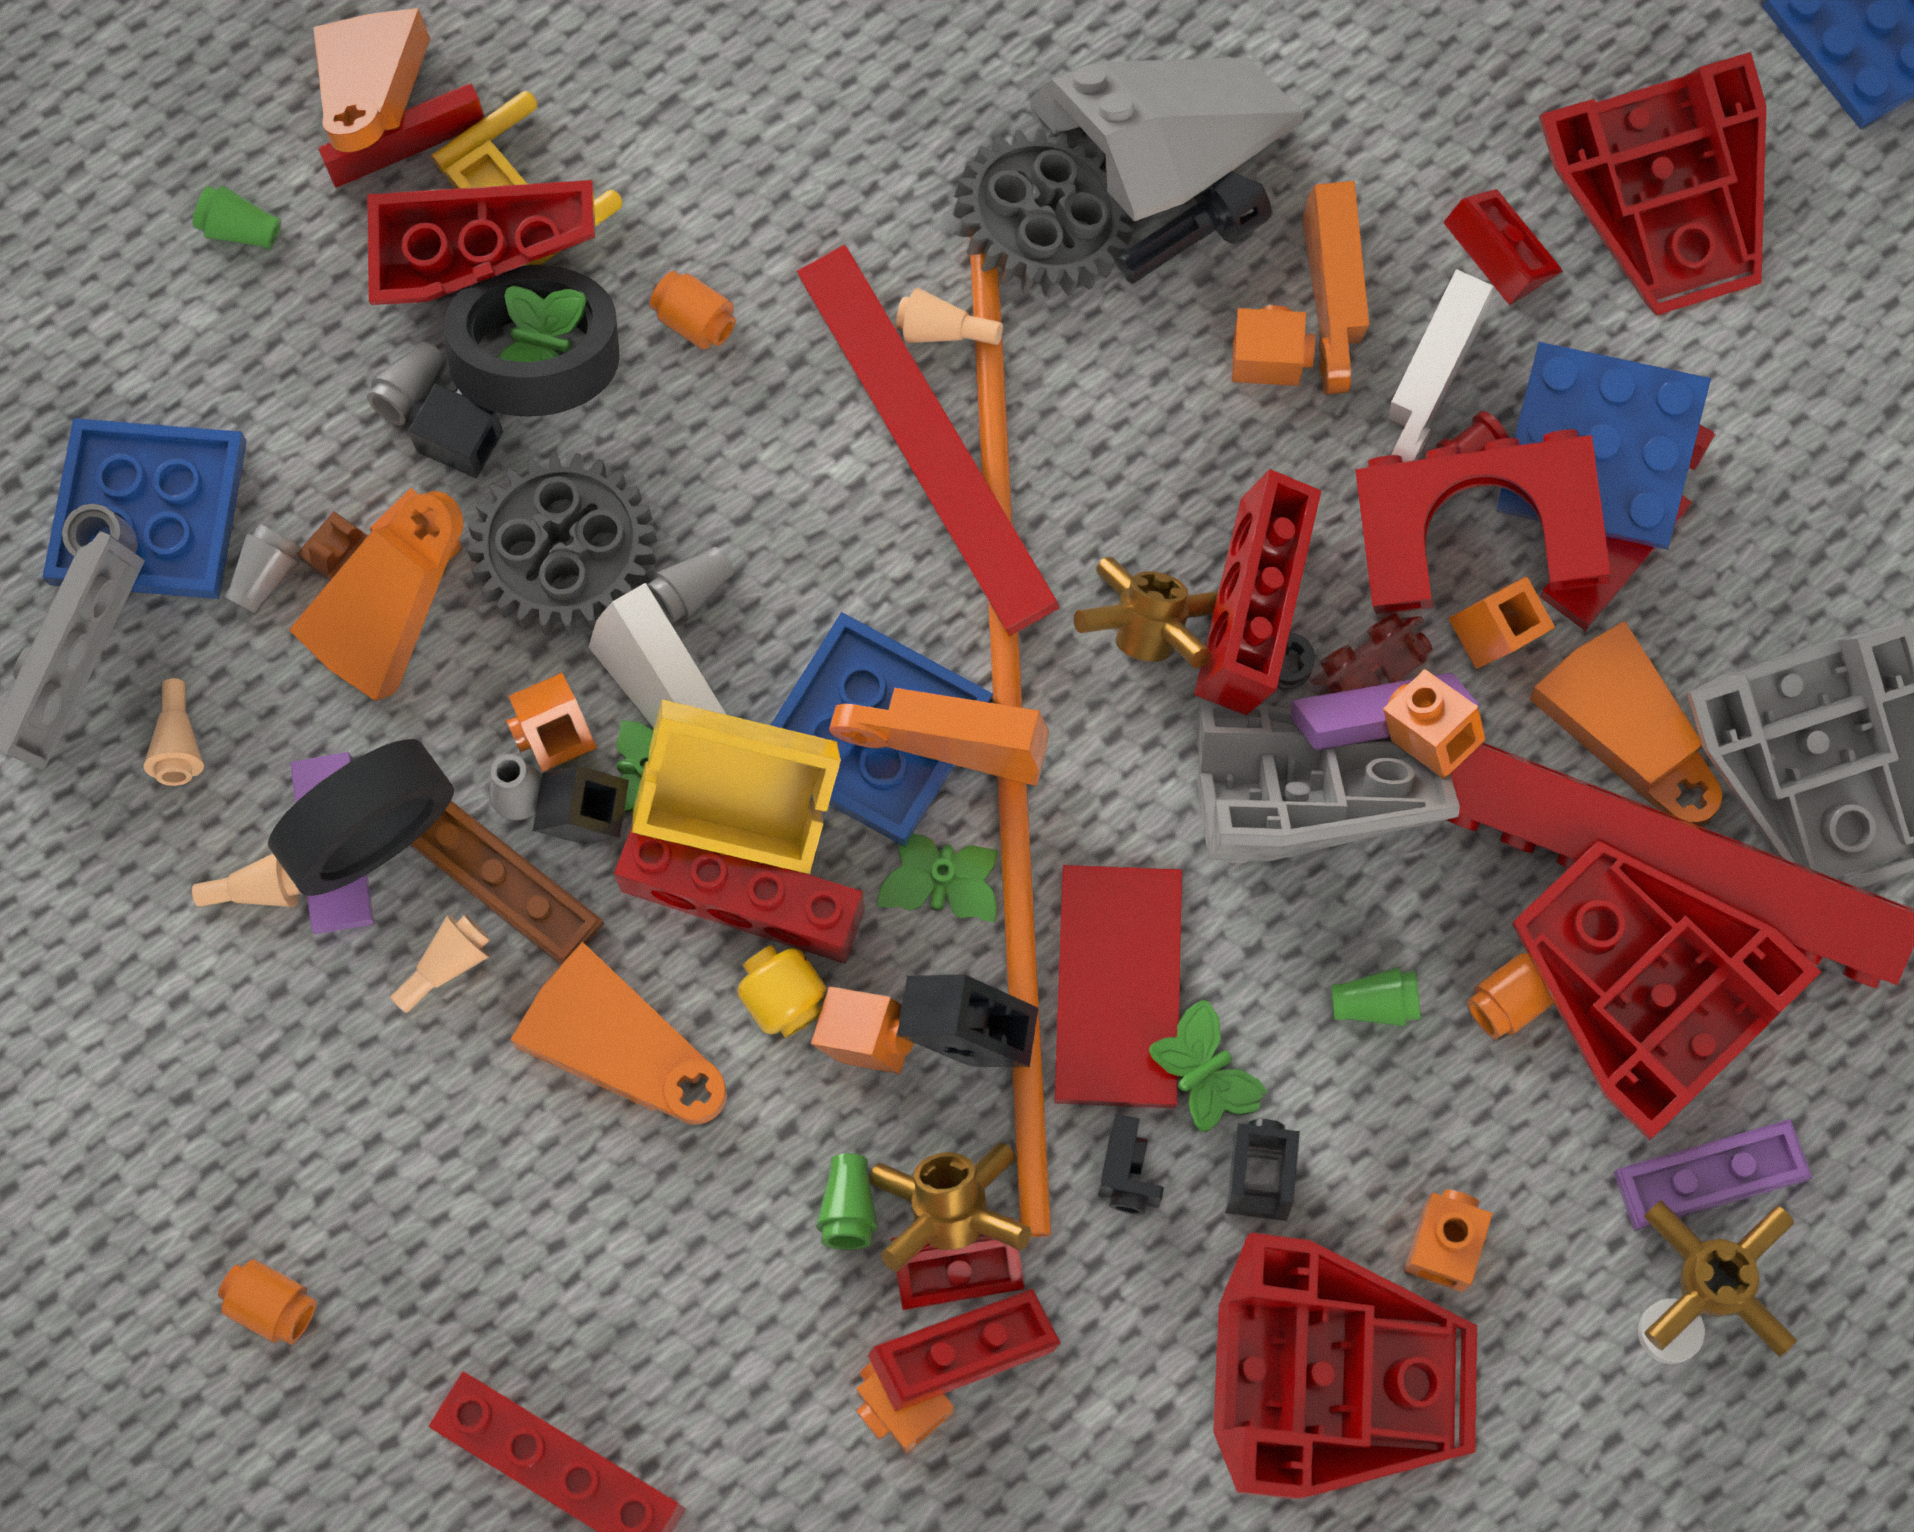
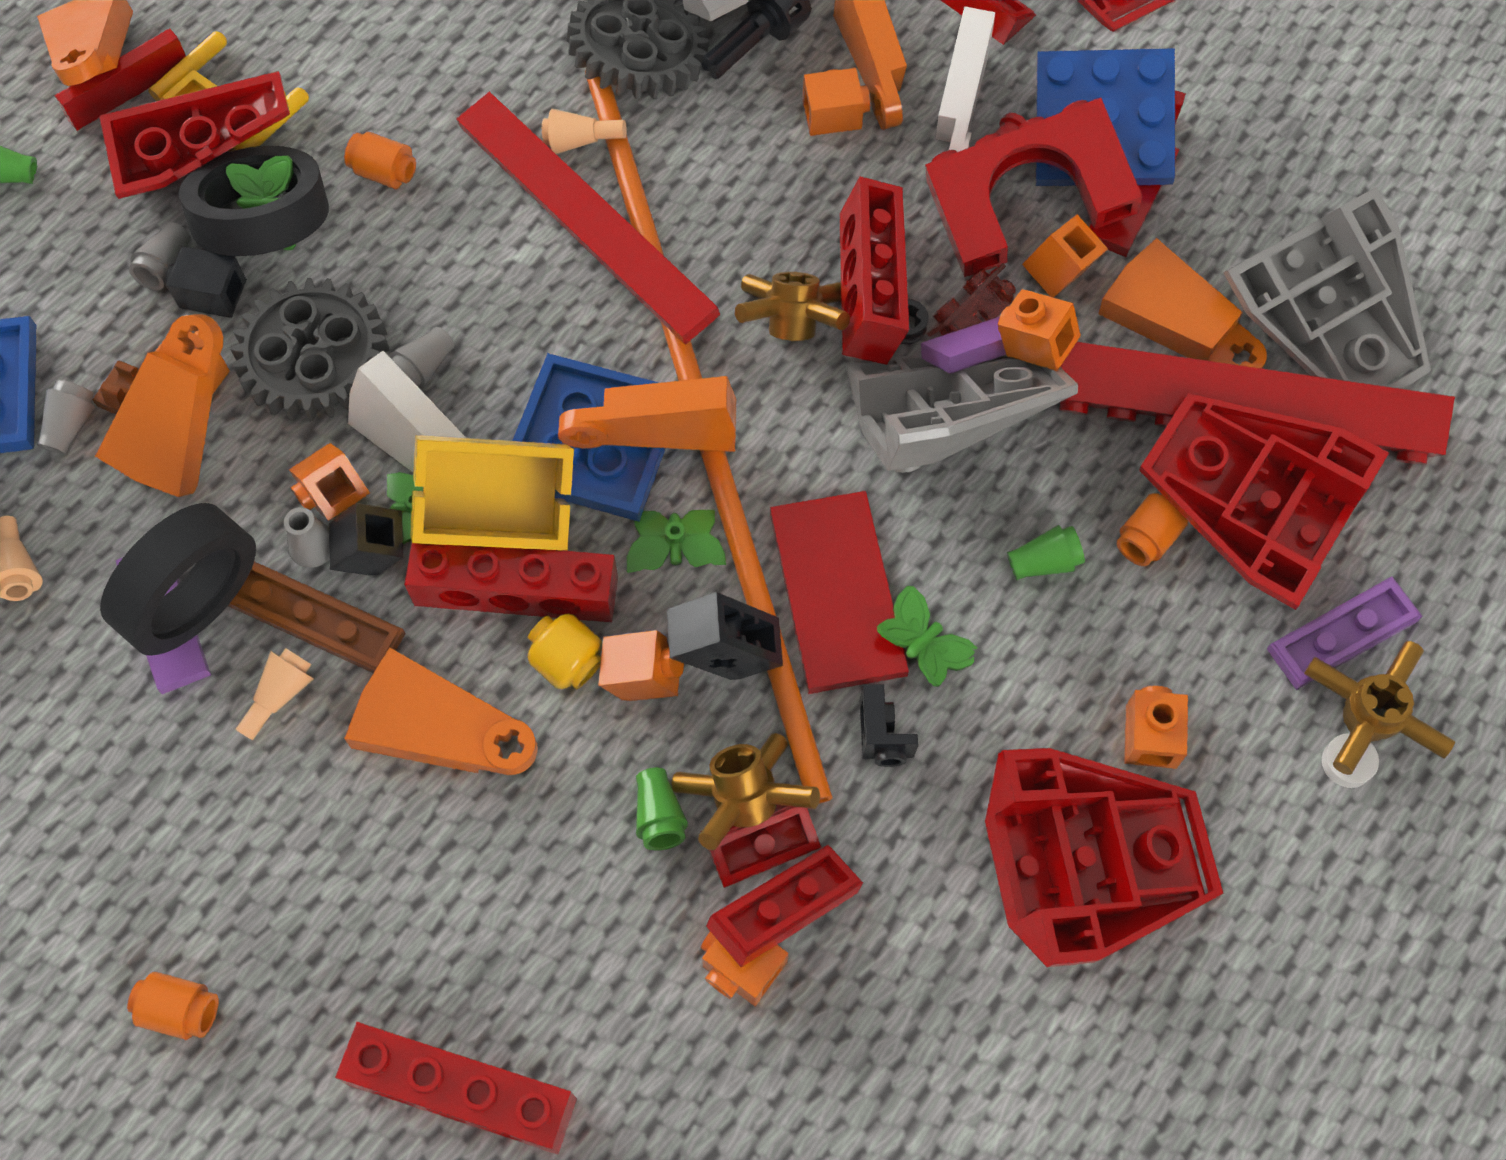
camera: 15 degrees left, 5 degrees down
light nougat cone [192,853,302,907] -> none
black window [1225,1119,1300,1221] -> none

